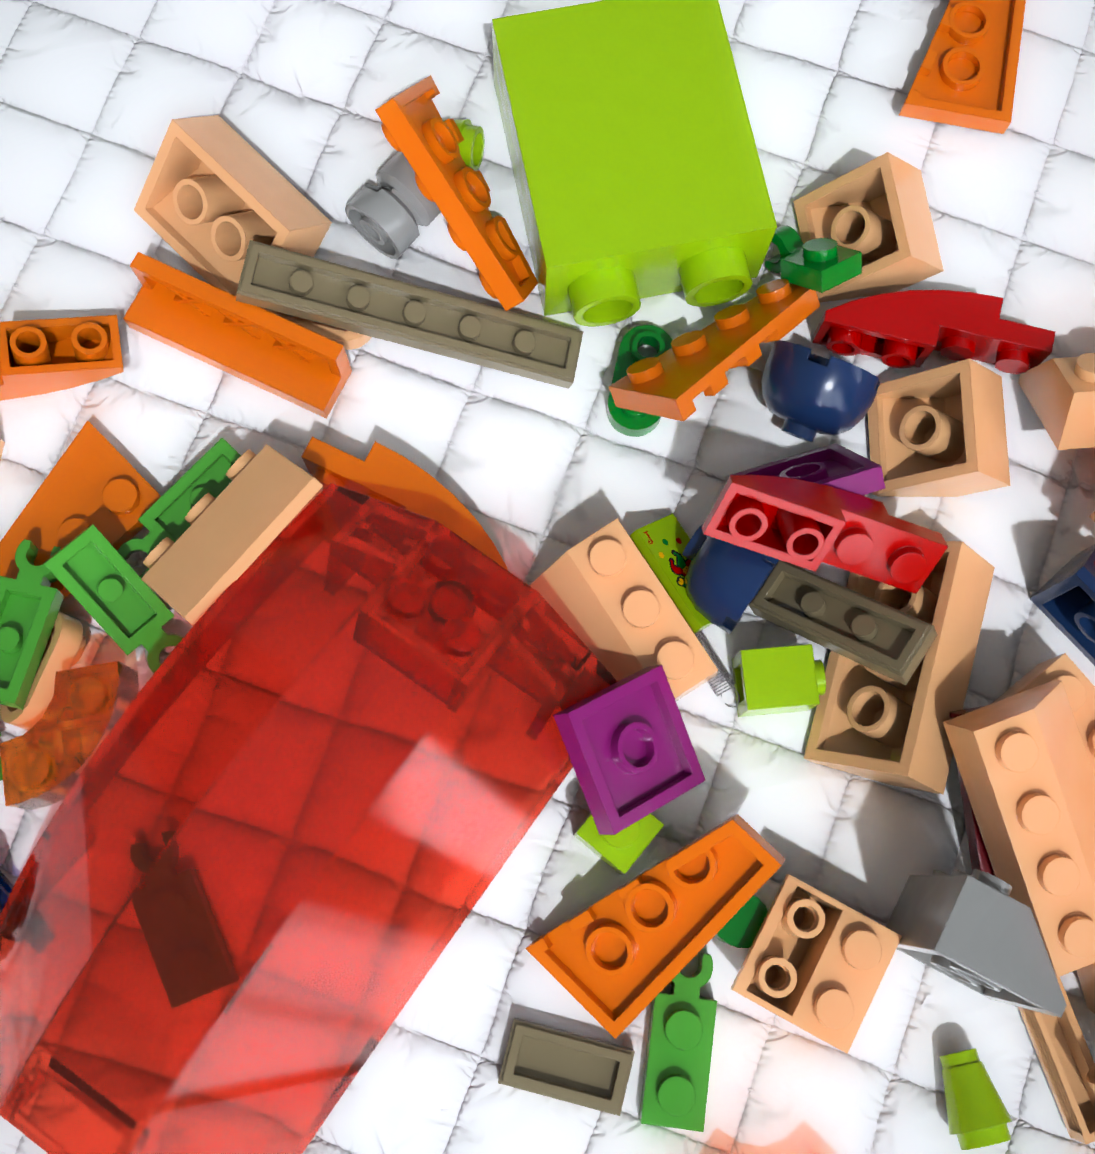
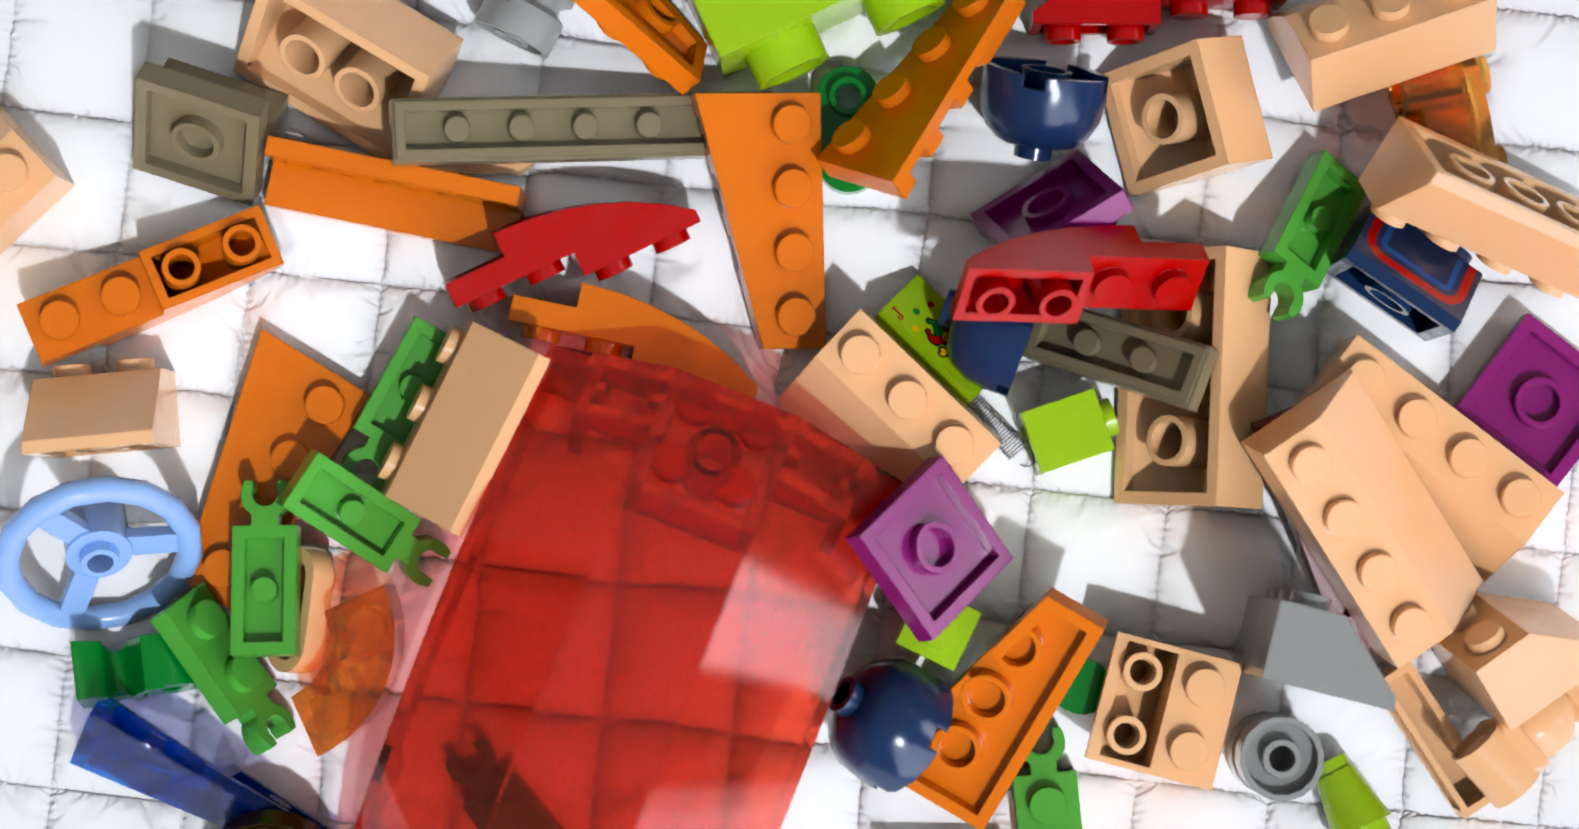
camera: 10 degrees left, 10 degrees up
none -> dark tan bracket [133,57,289,206]
none -> red slope [442,201,701,313]
none -> orange wing [690,93,826,349]
none -> dark blue cylinder [828,659,954,792]
none -> light grey wheel [1226,711,1324,801]
none -> bright green plate [1248,150,1366,322]

